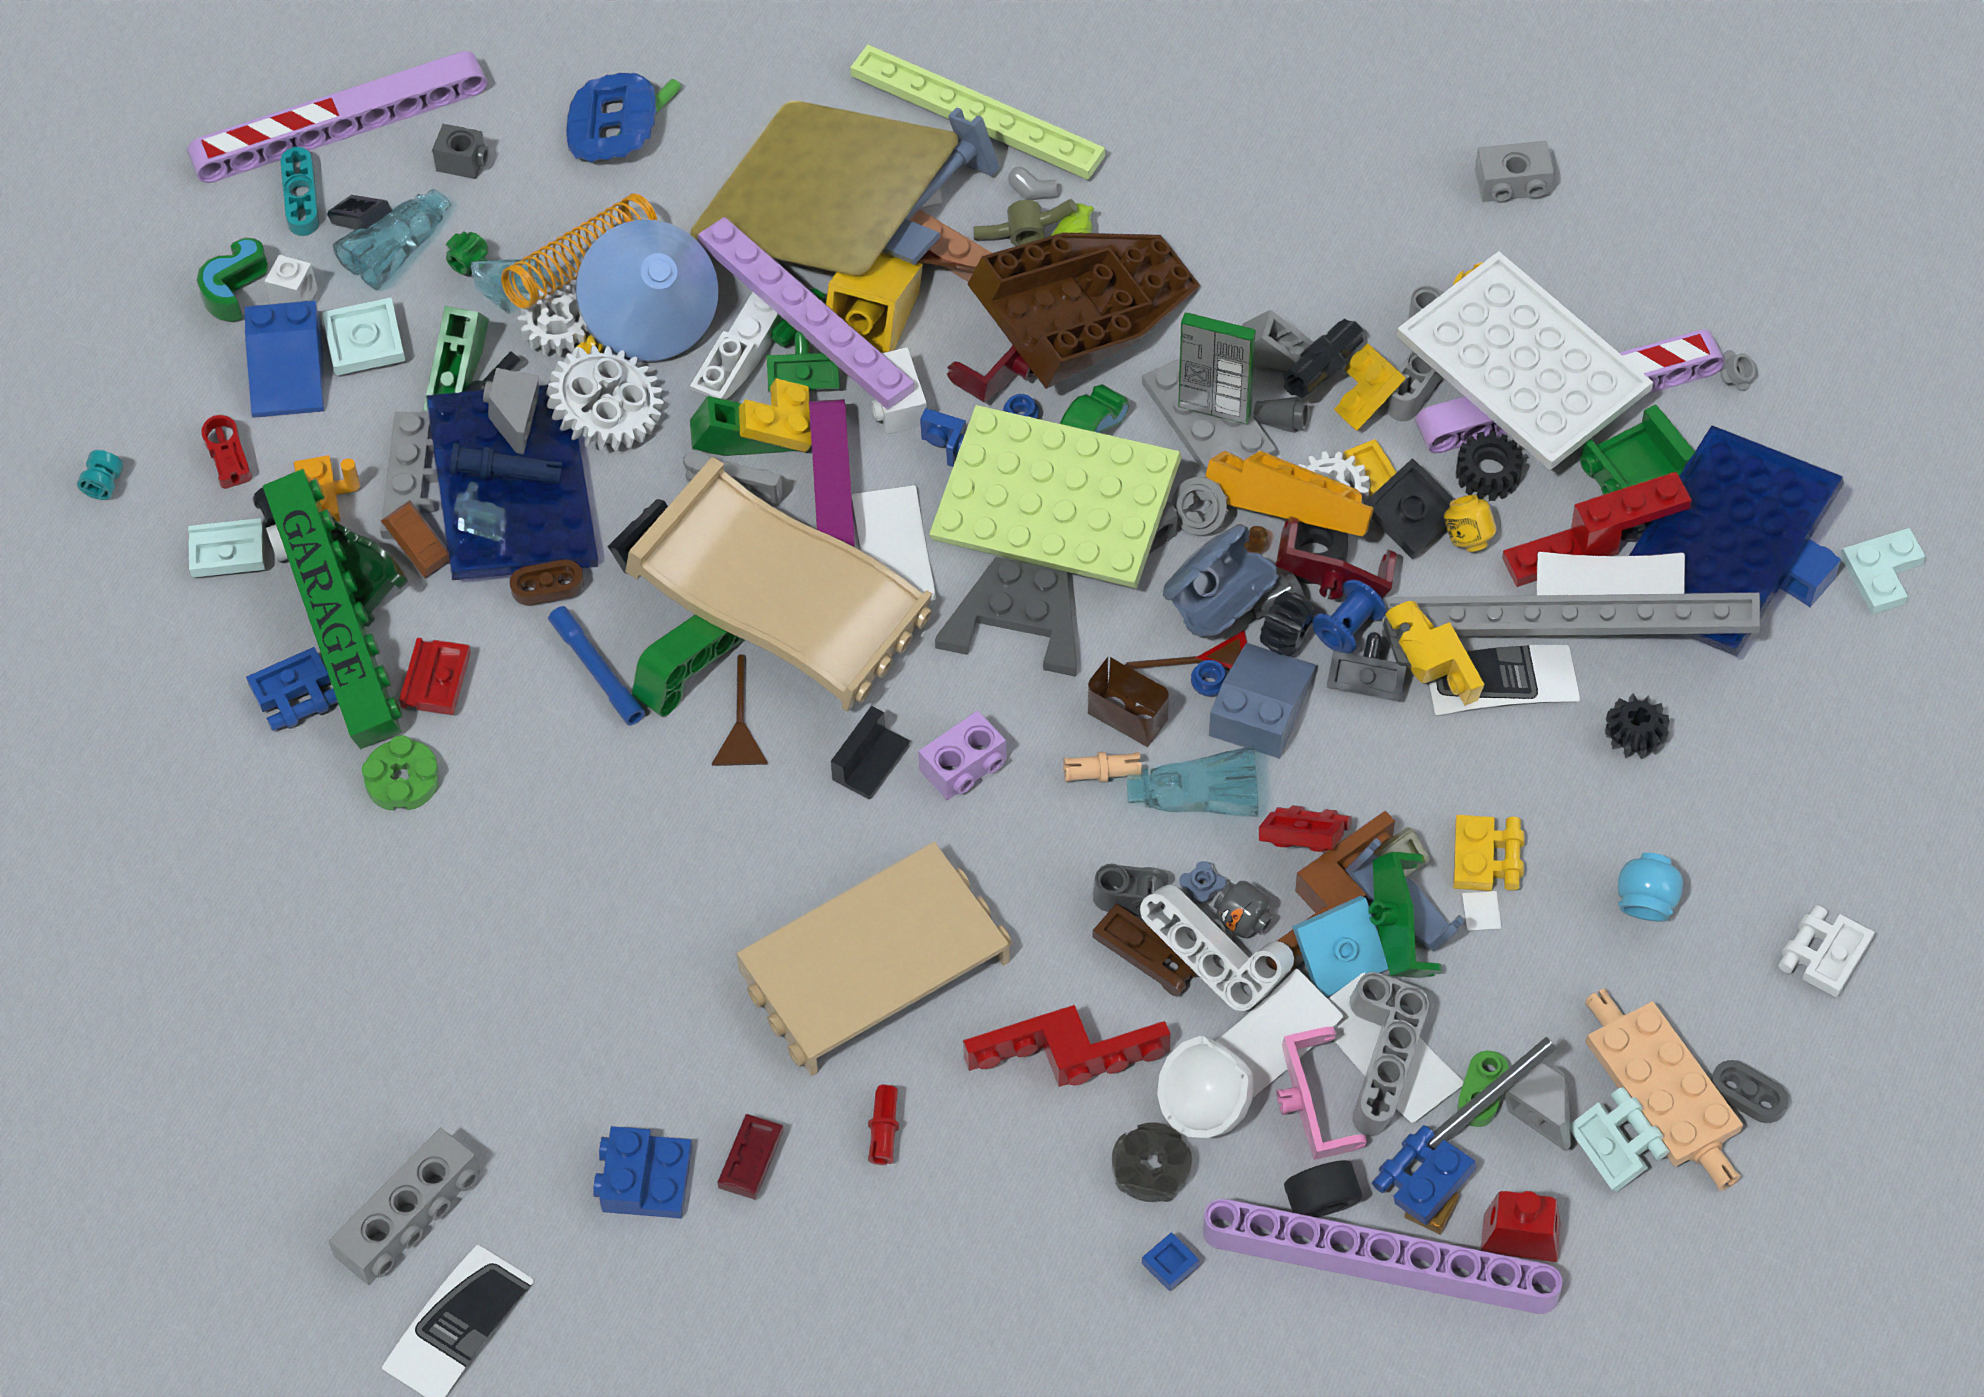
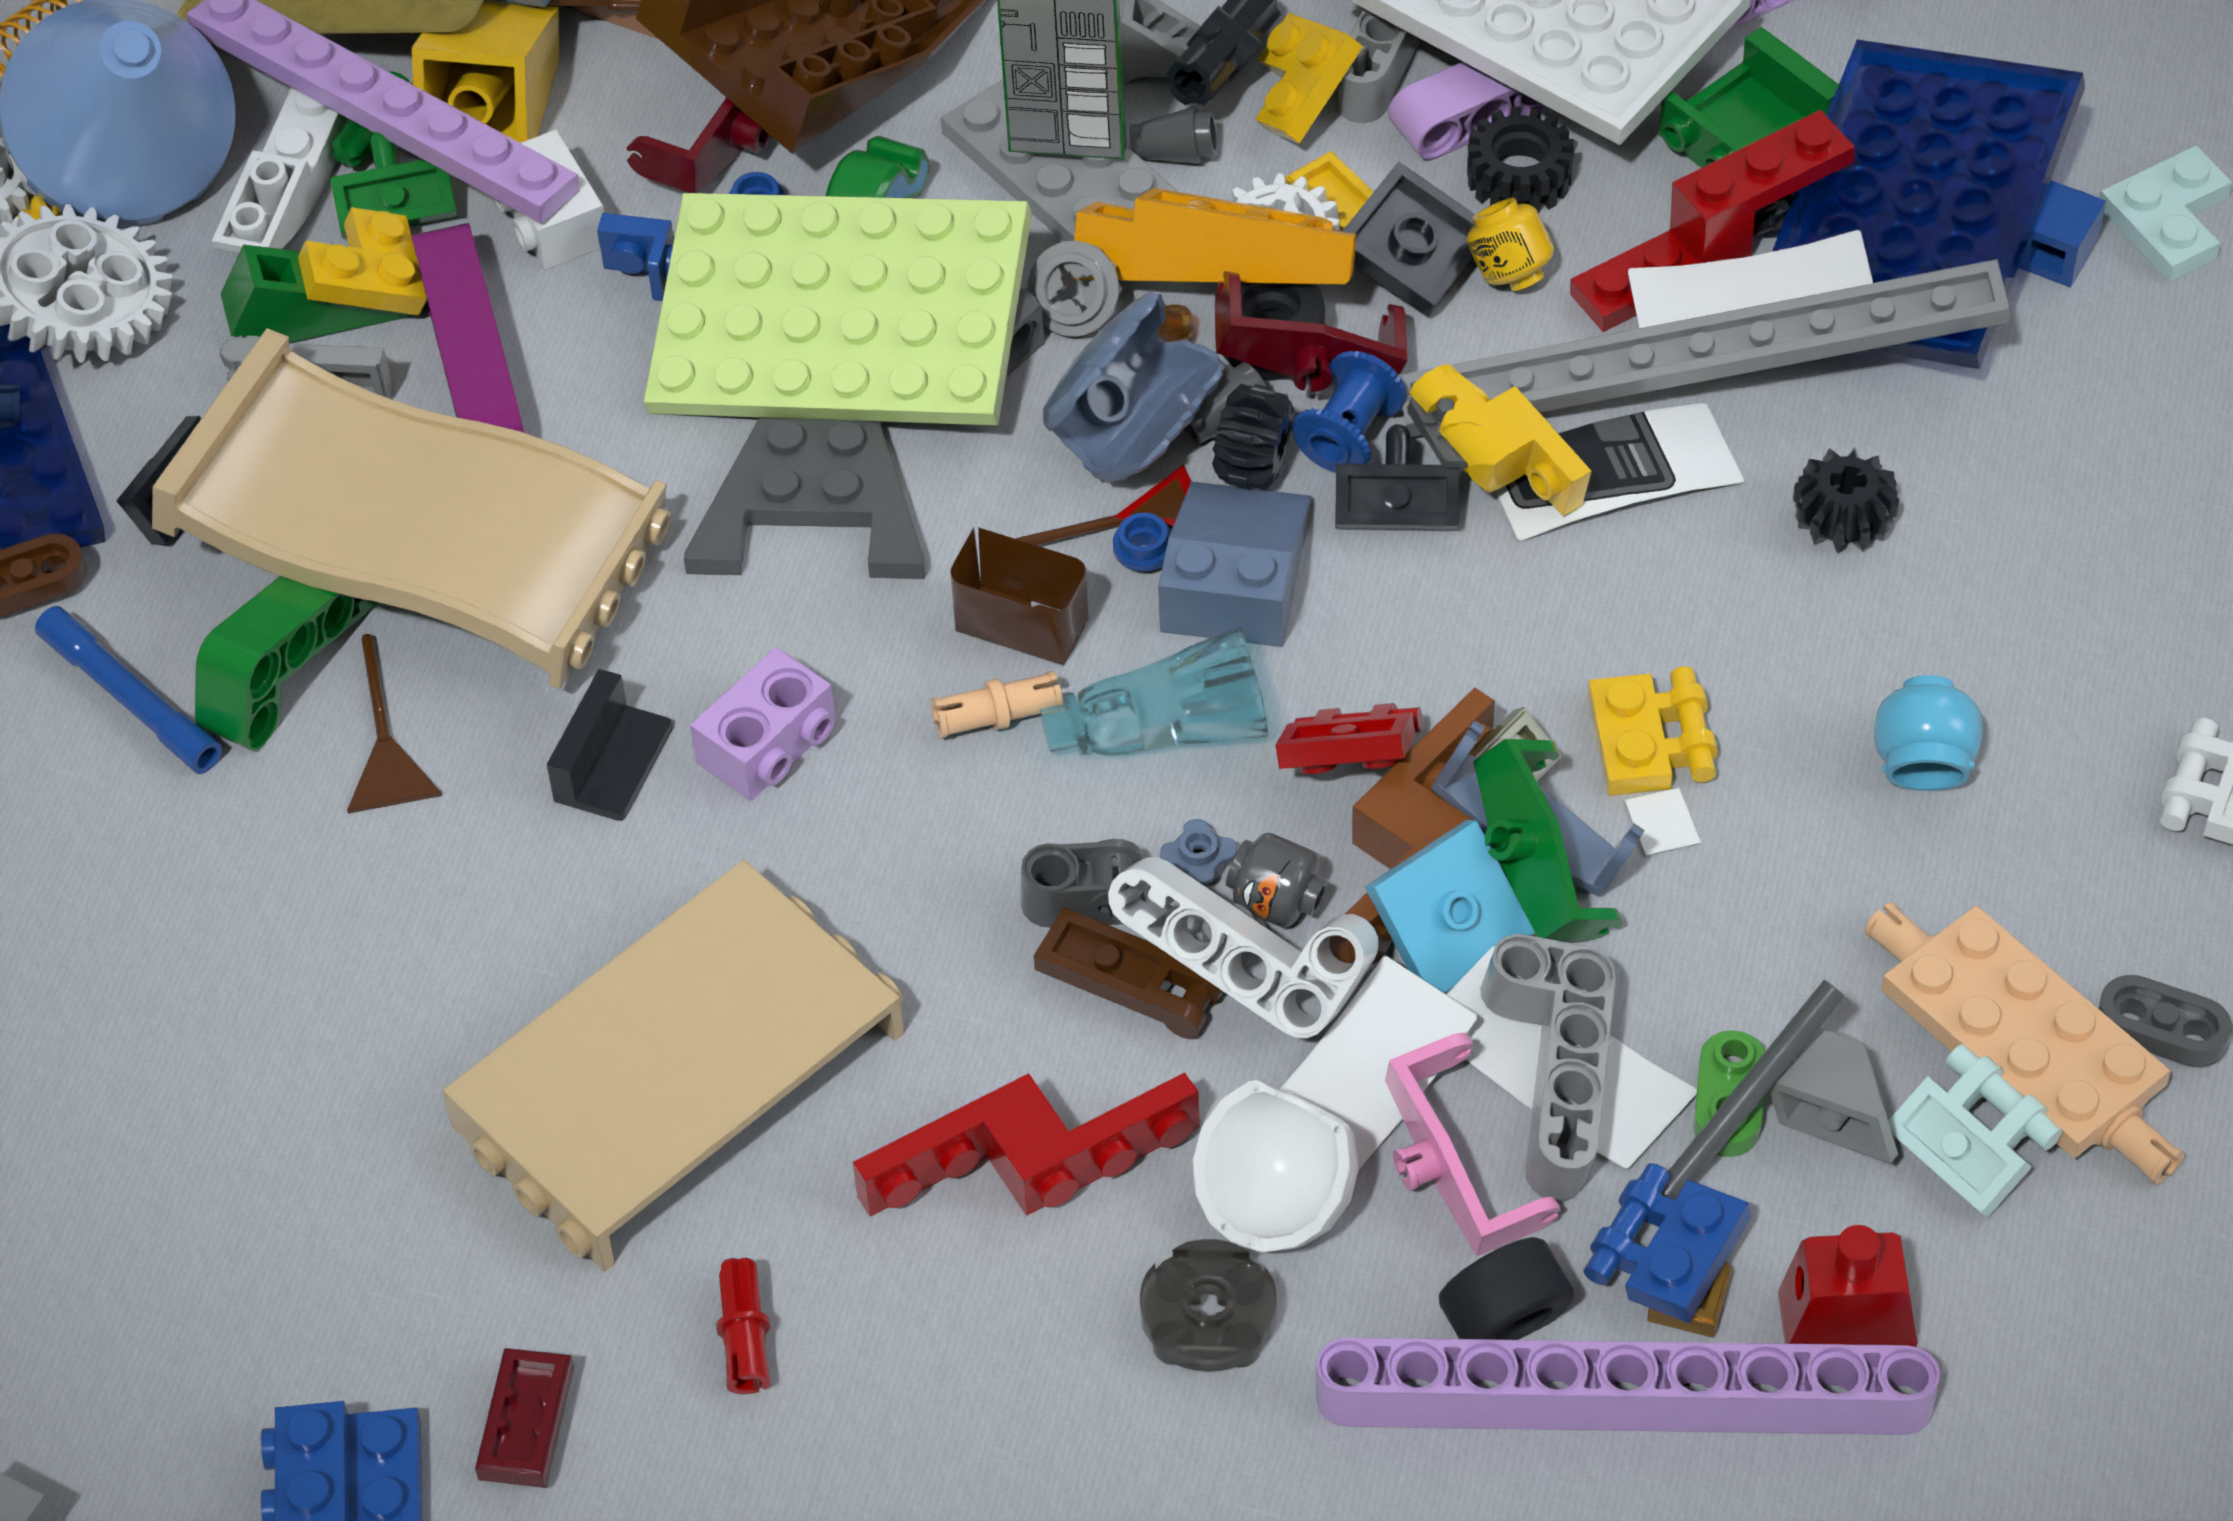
camera: 10 degrees left, 5 degrees down
white sticker [852,485,936,601] -> none
blue plate [1142,1232,1199,1291] -> none

